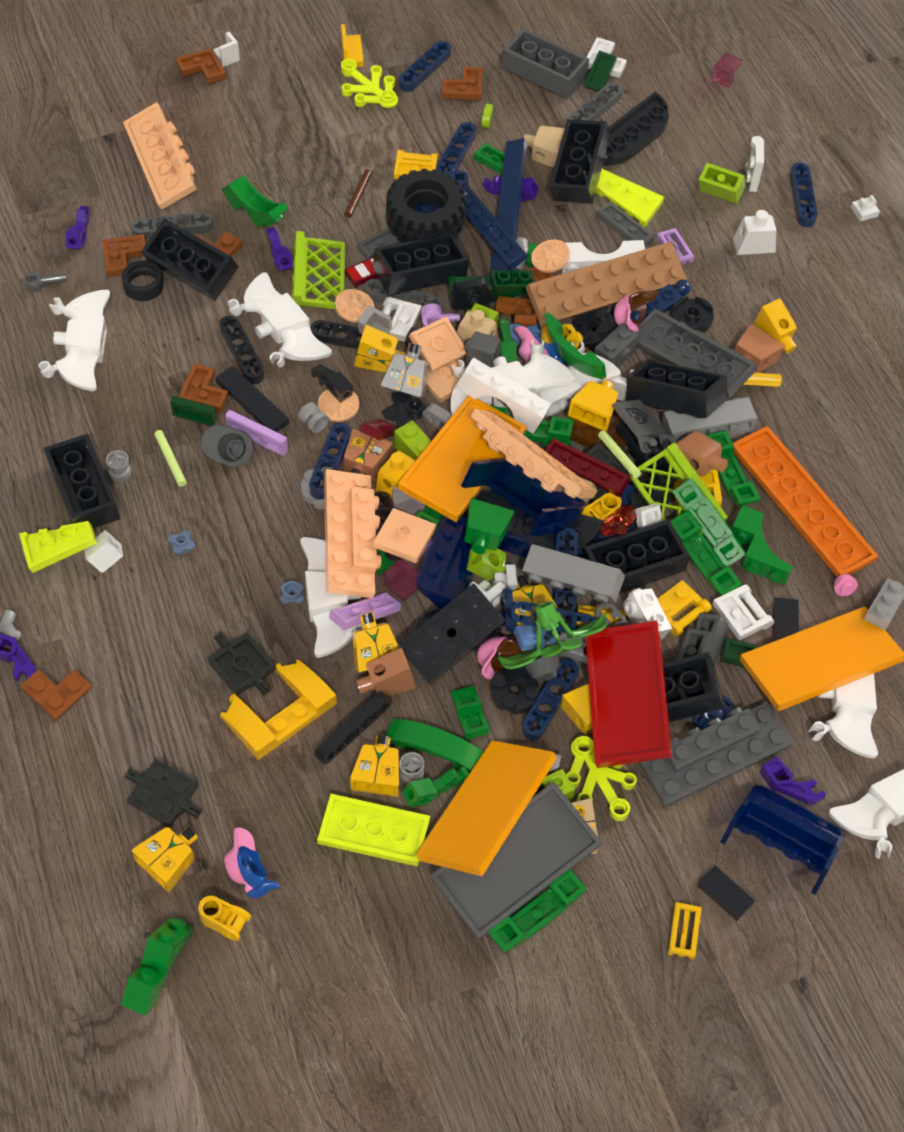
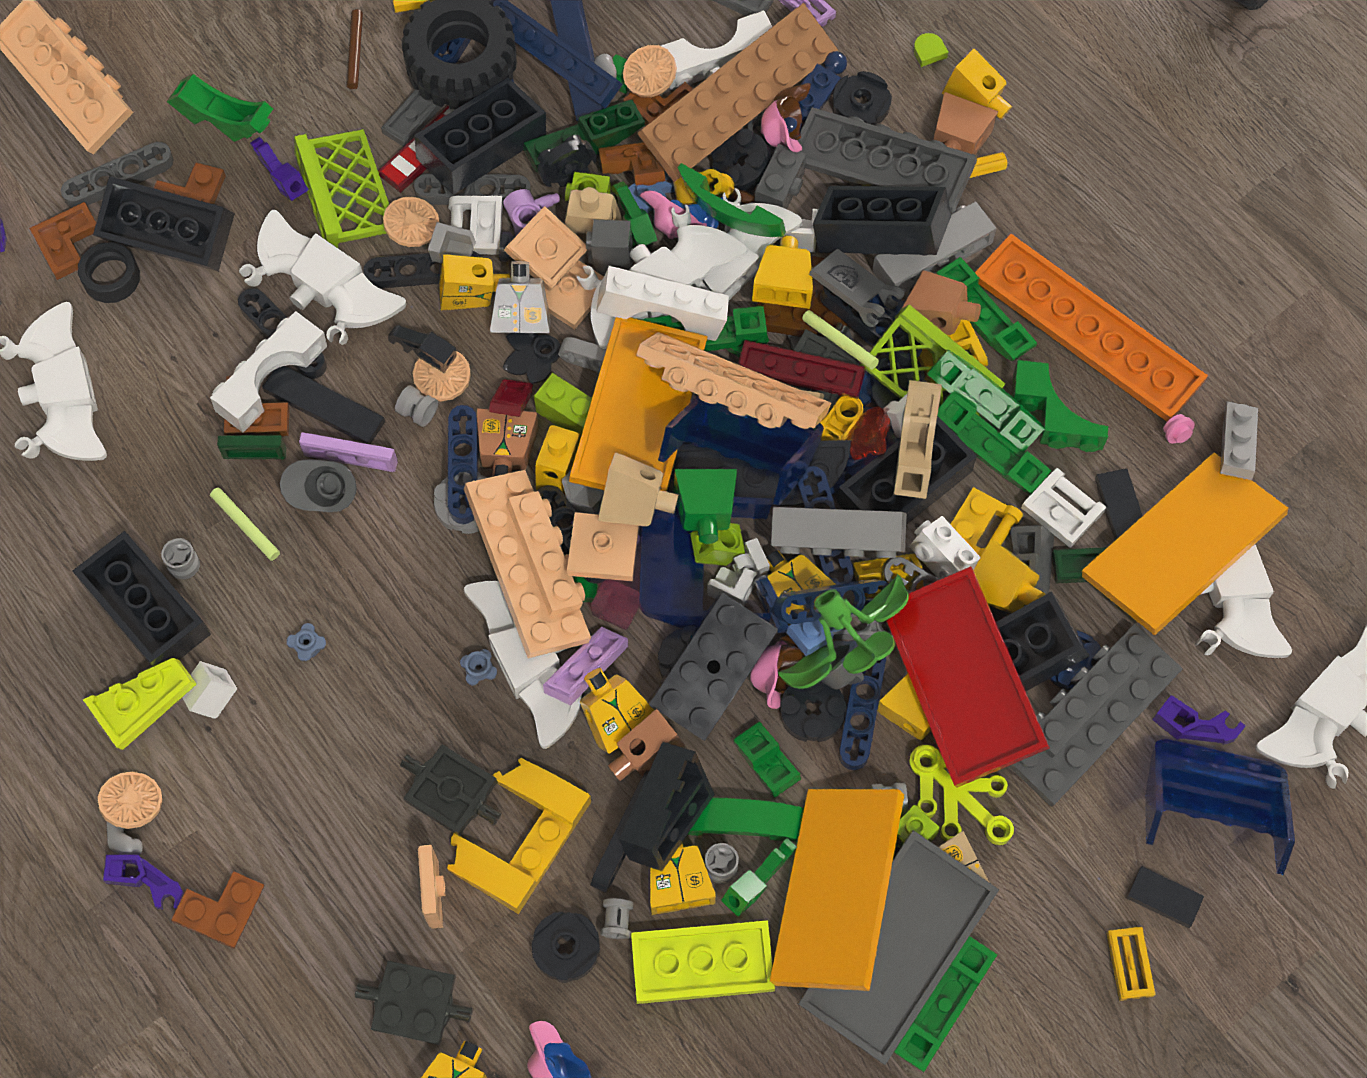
camera: 15 degrees left, 10 degrees up
none -> light nougat wheel [98,772,162,829]
none -> white arch [210,311,327,433]
none -> light nougat plate [418,845,445,929]
none -> black plate [532,912,600,983]
none -> tan torso [598,453,678,526]
none -> light grey bush [600,898,633,939]
none -> black wedge [619,742,715,871]
none -> tan arch [894,380,942,499]
none -> lime tile [914,33,948,67]
none -> yellow torso [974,539,1045,614]

